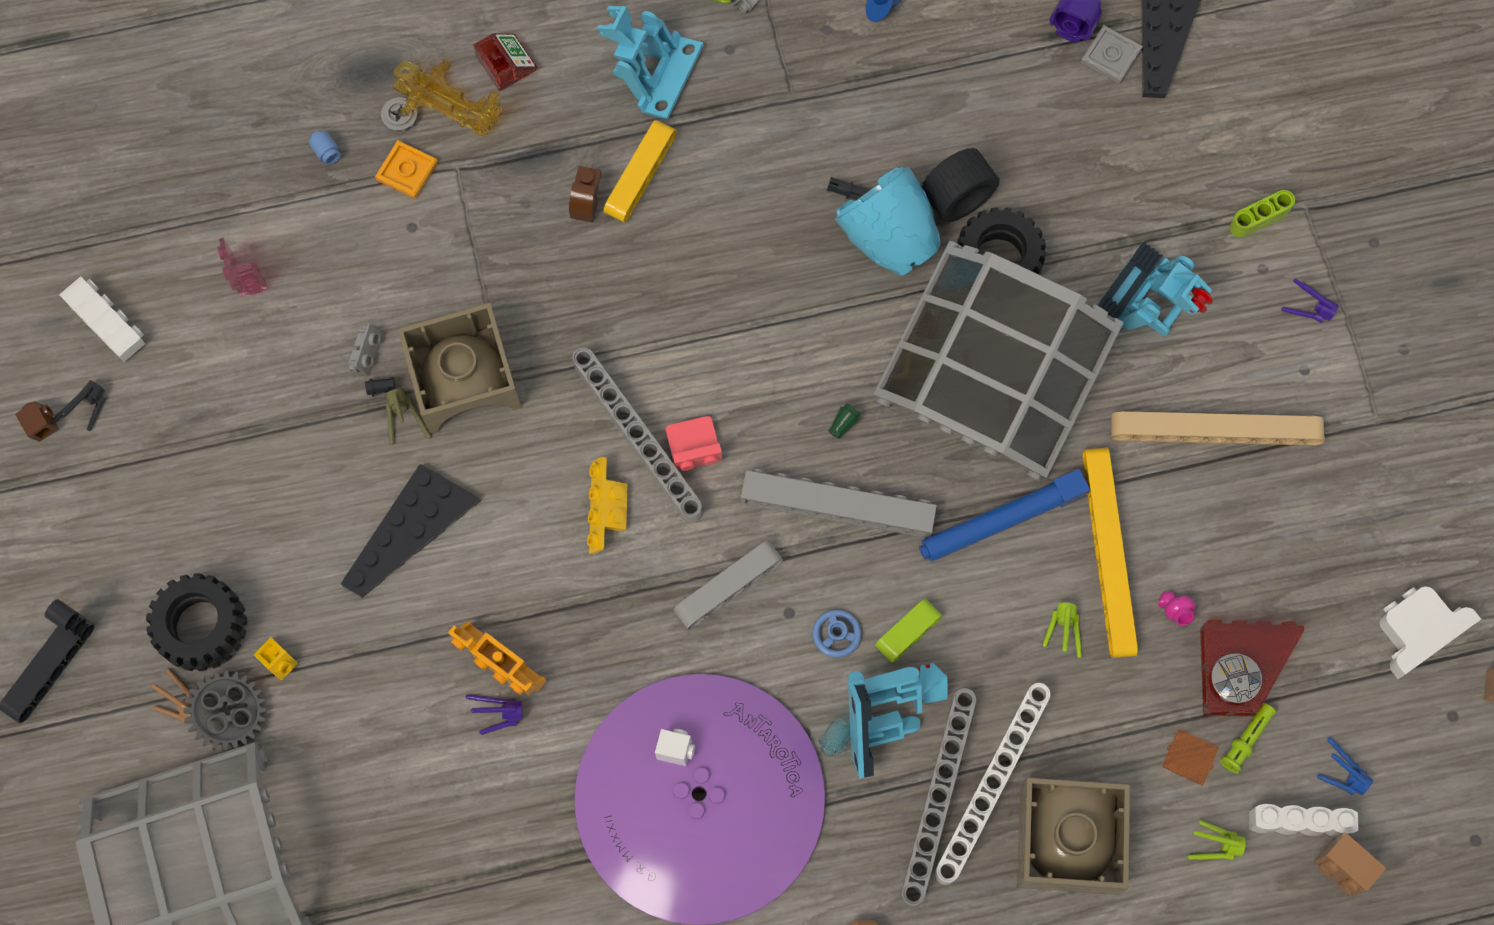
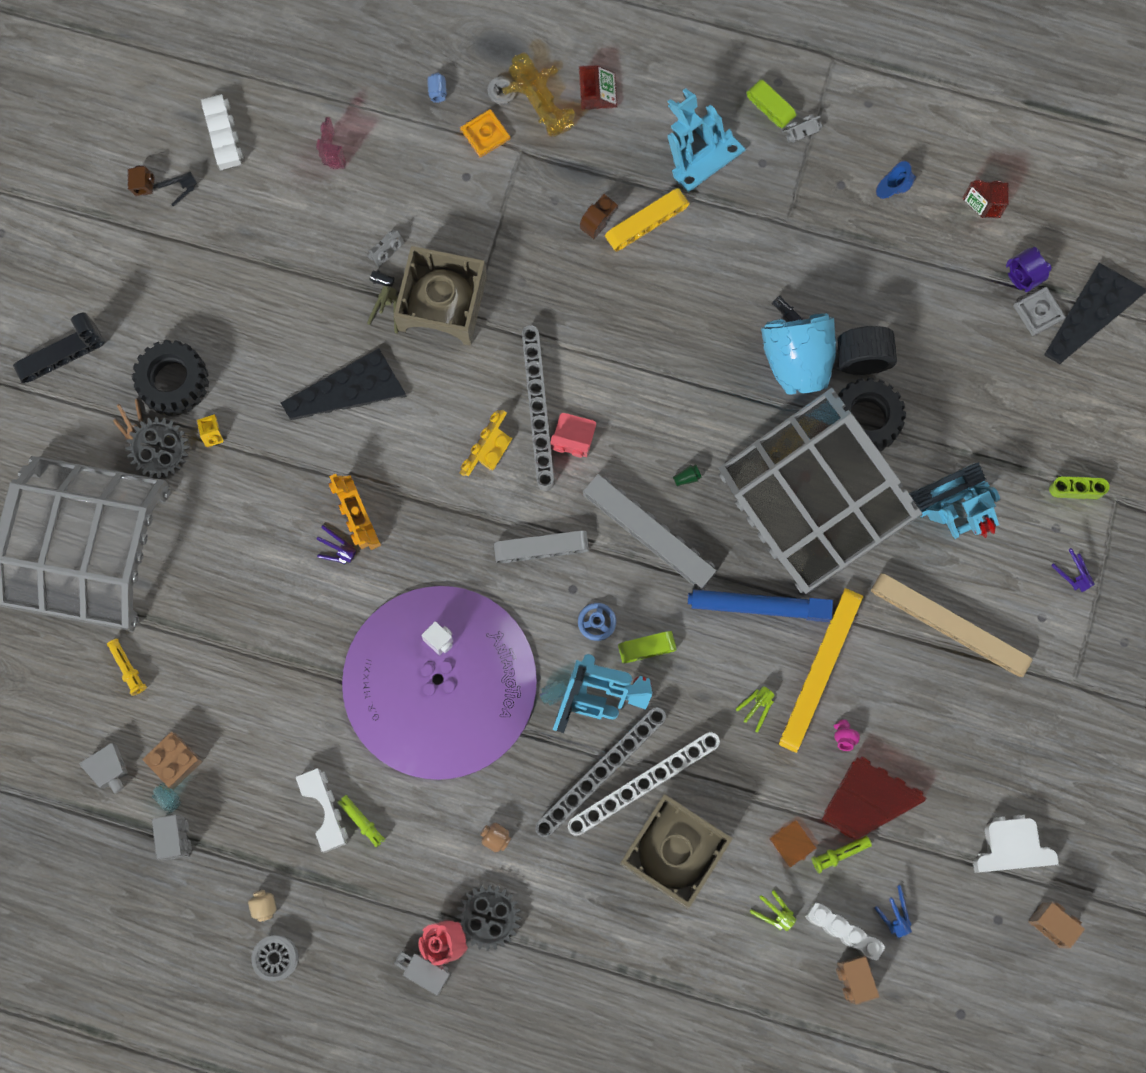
camera: 30 degrees right, 5 degrees up
light grey dish [1212,654,1262,703] -> none

